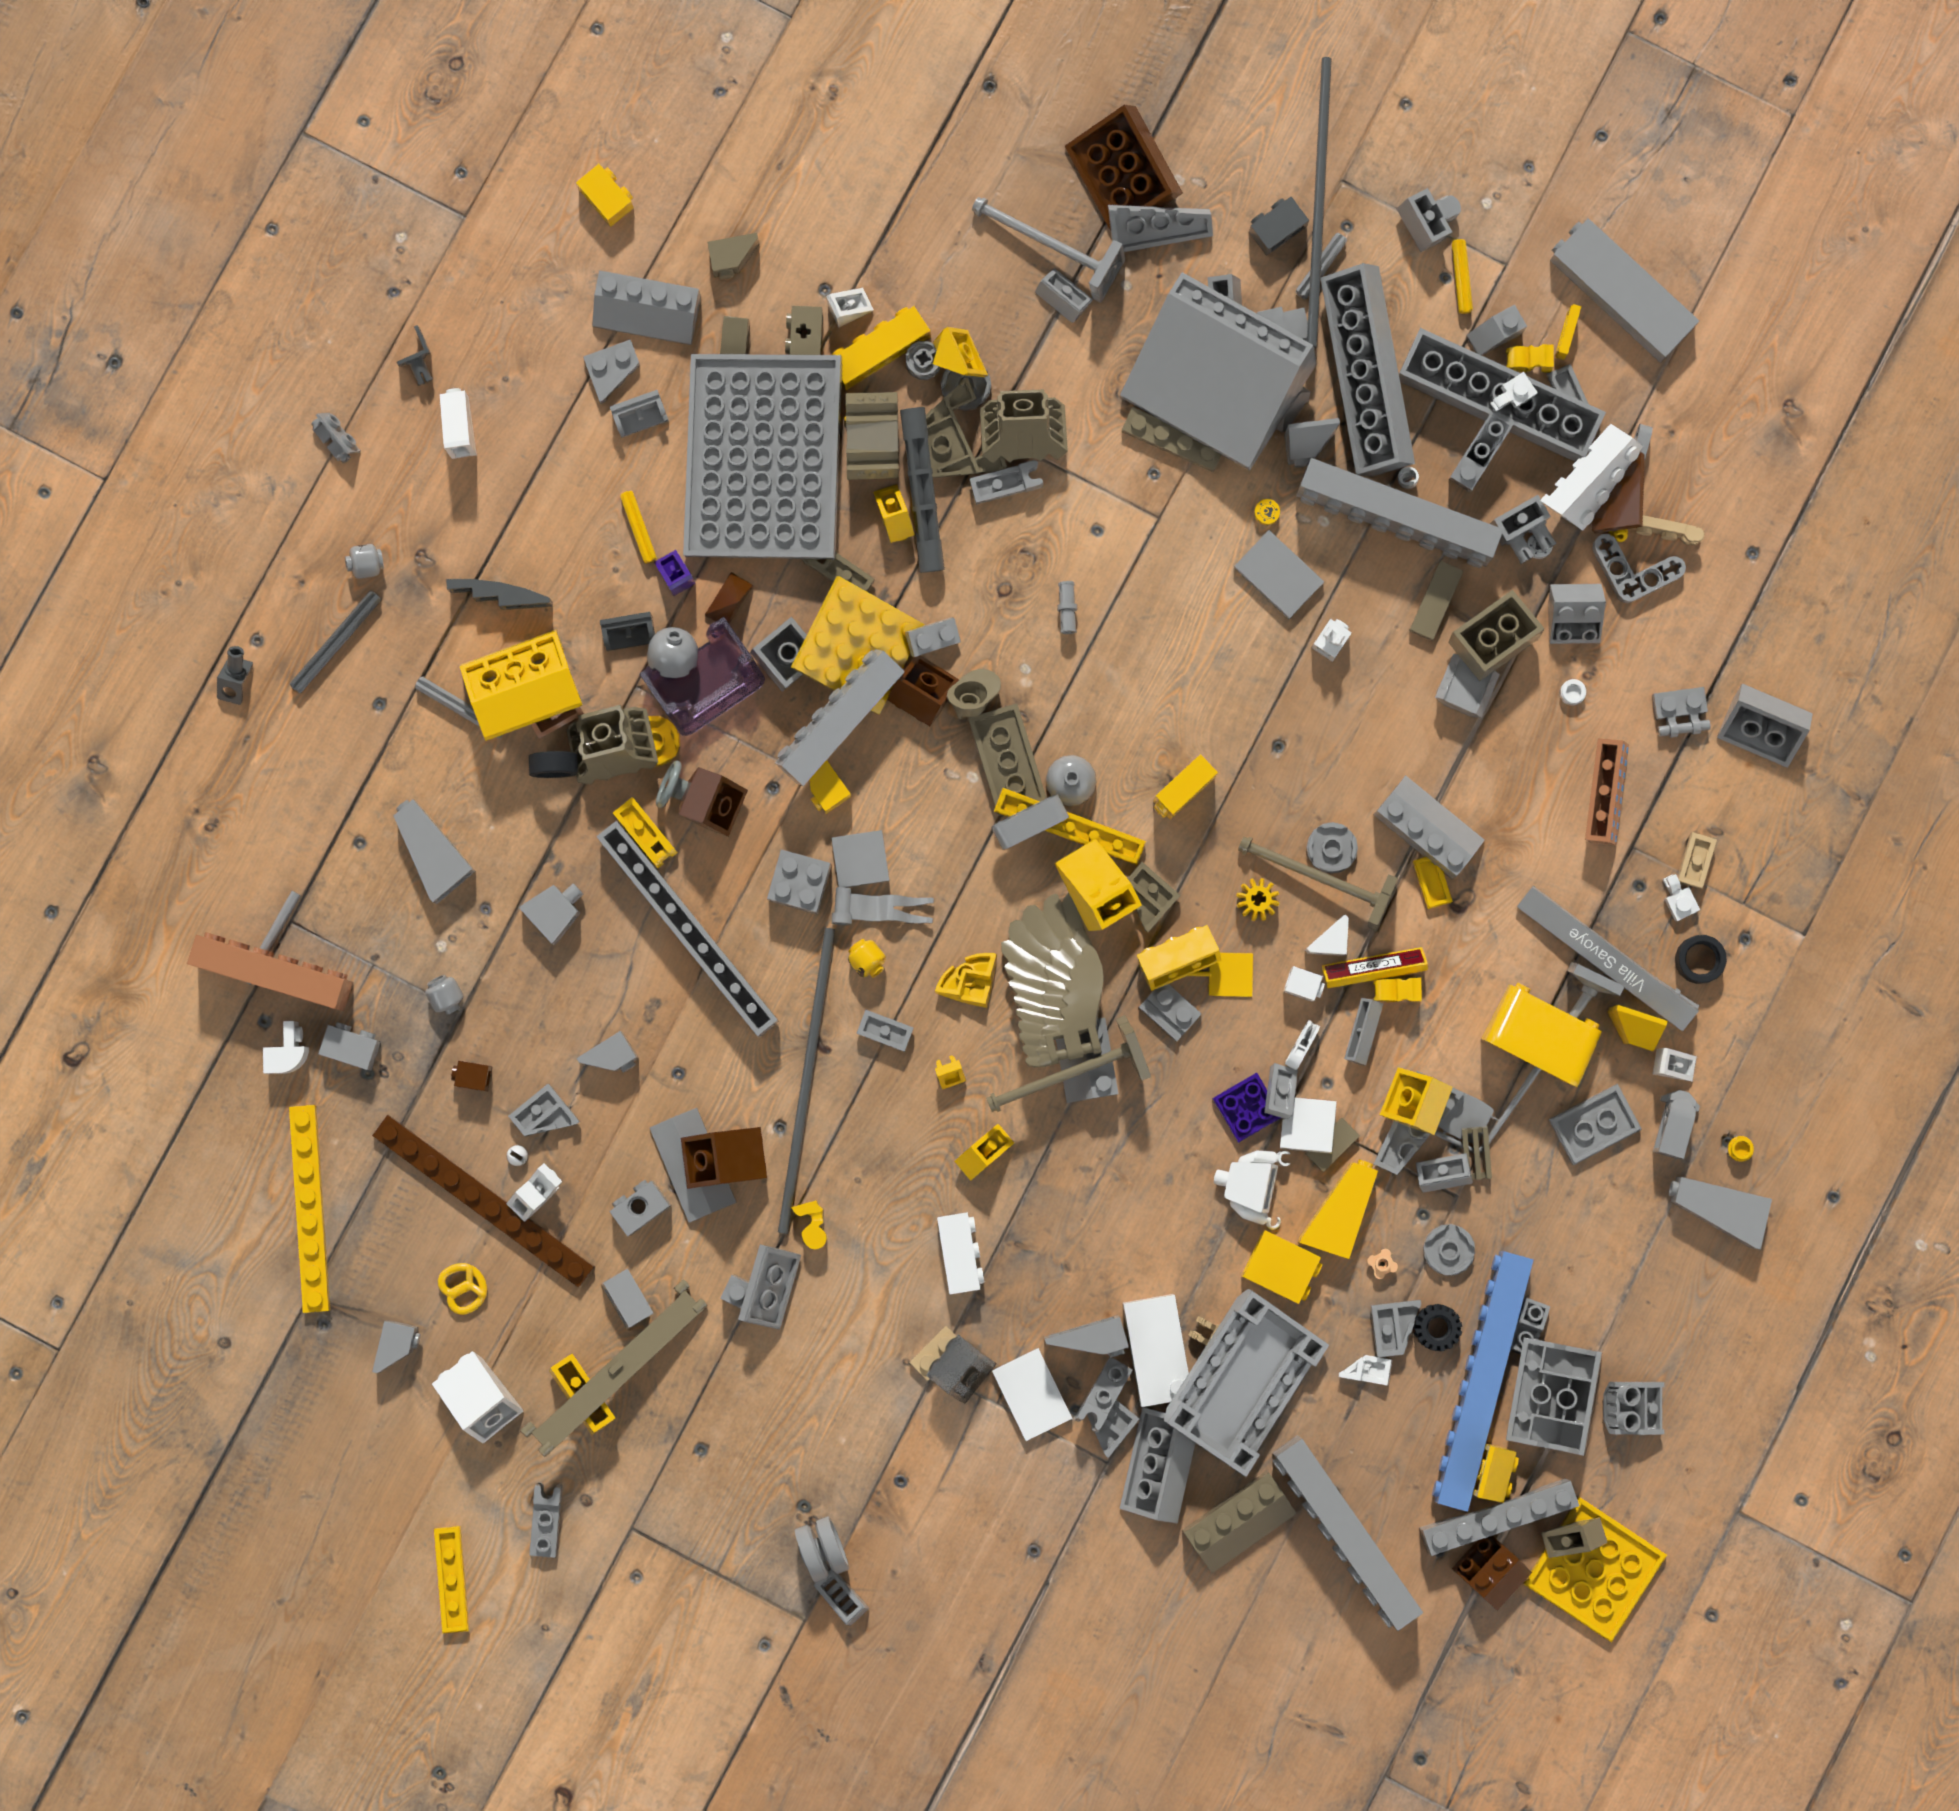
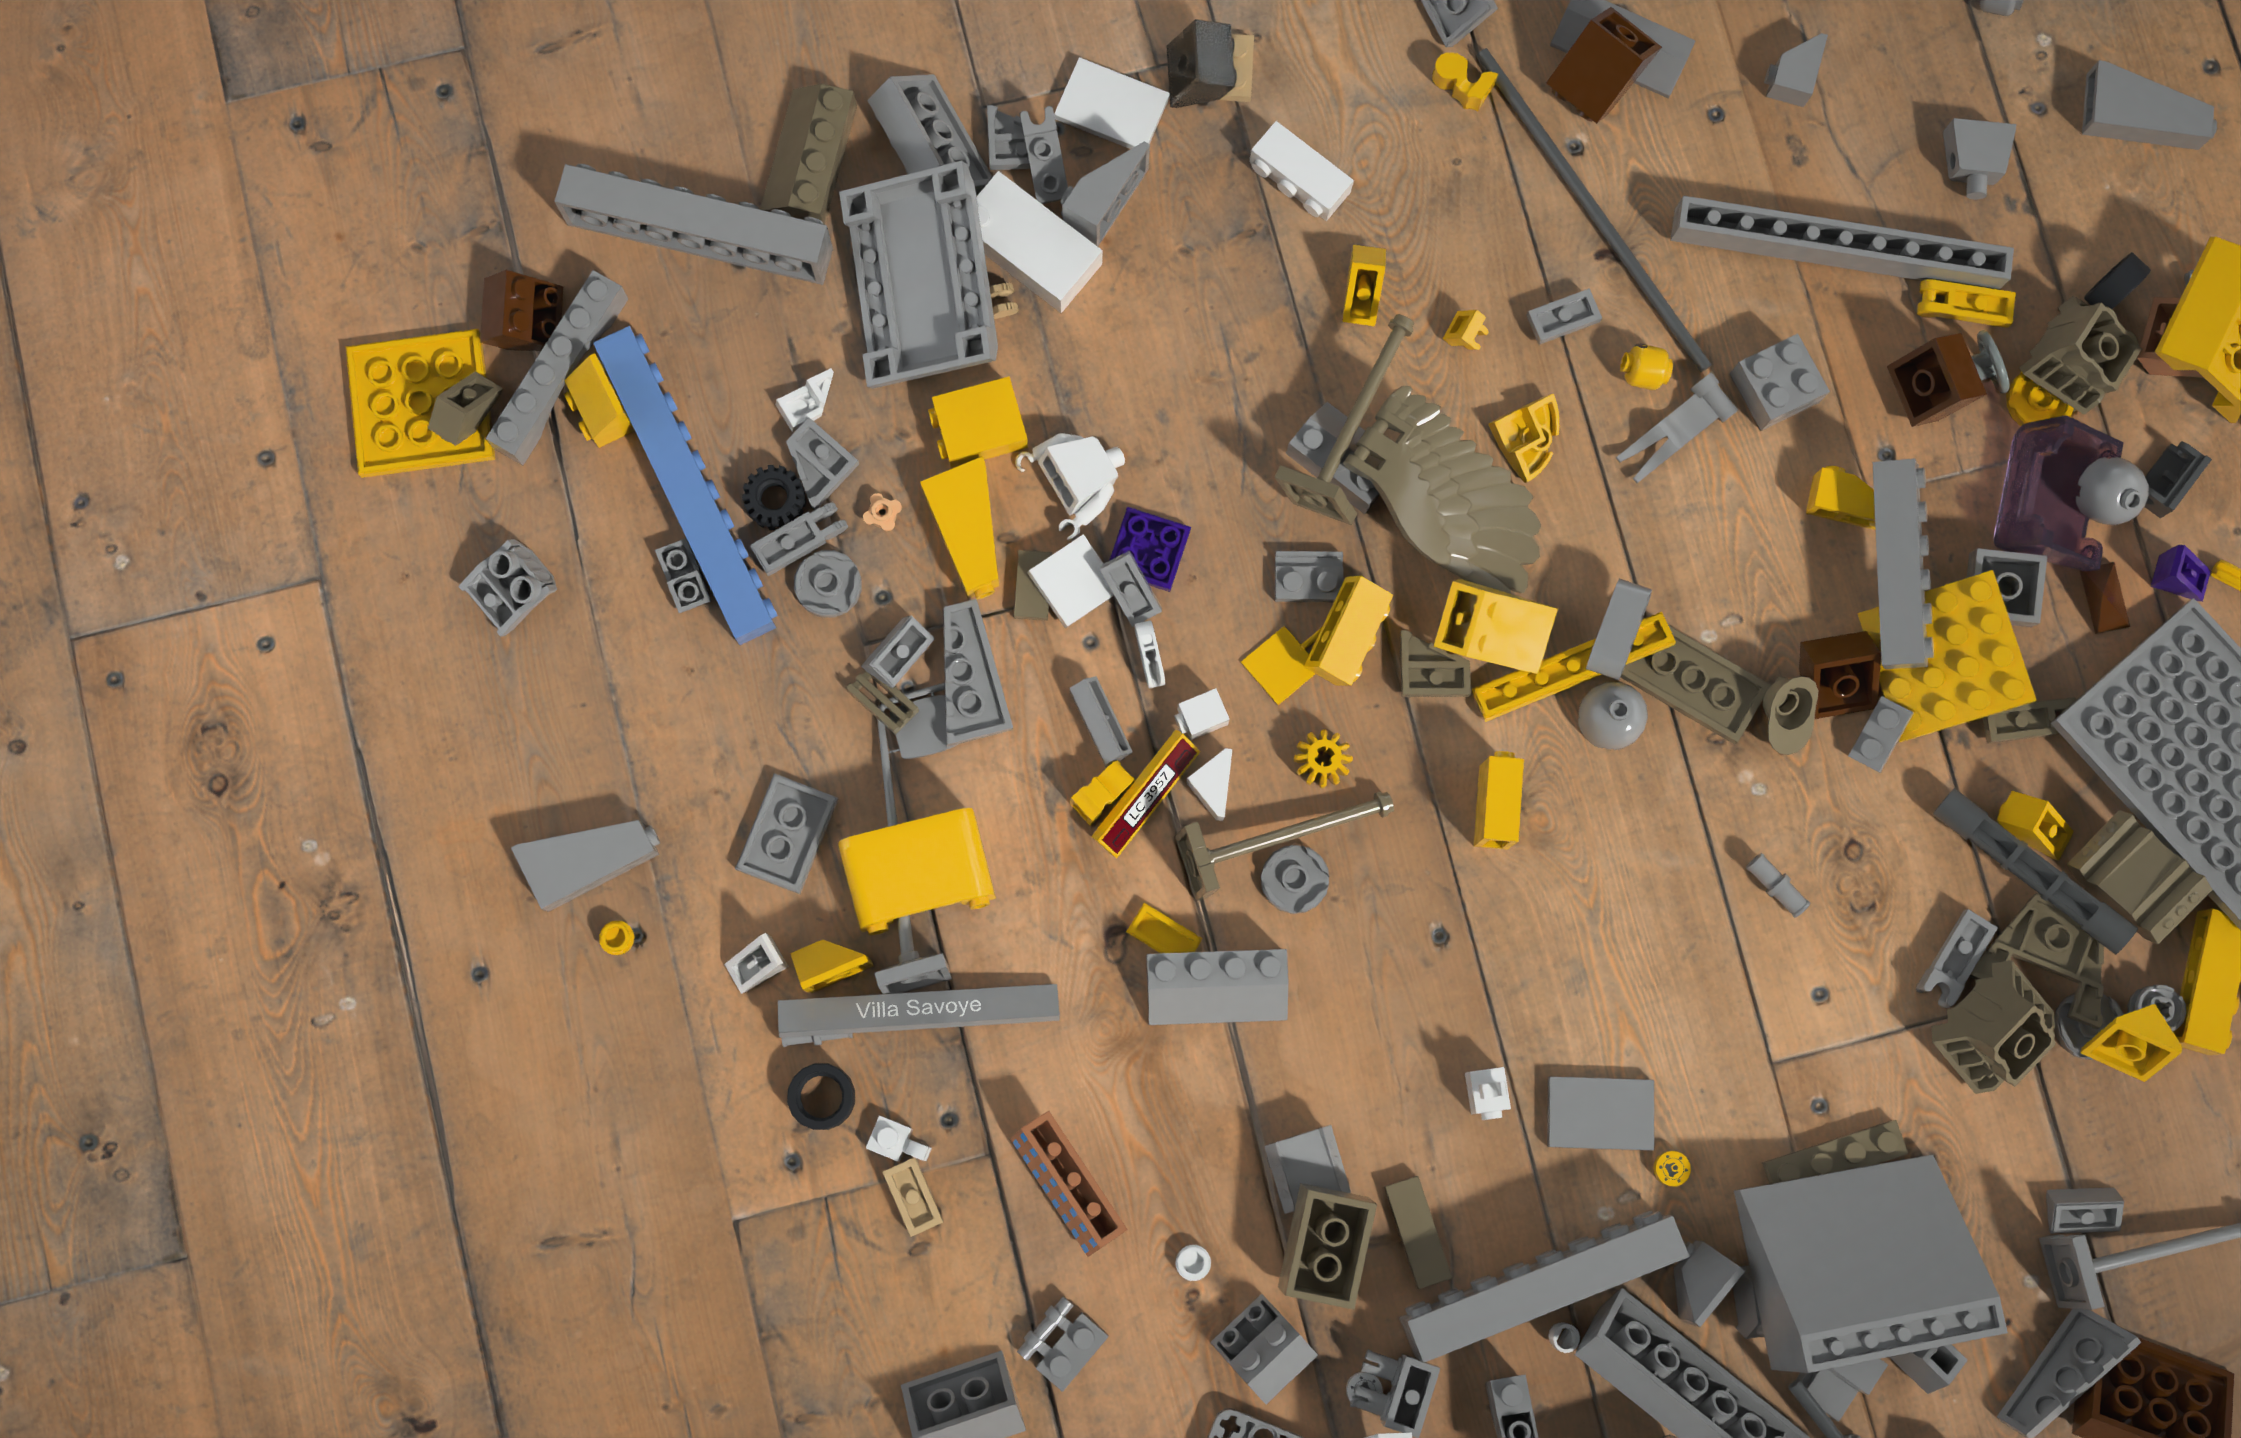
camera: 135 degrees right, 5 degrees down
light grey tile [832,830,890,888] -> none
yellow slope [1380,1067,1453,1135] -> none
light grey piece [1506,1337,1602,1456] -> none
light grey piece [1652,1090,1700,1159] -> none
none -> light grey hinge [750,502,848,577]

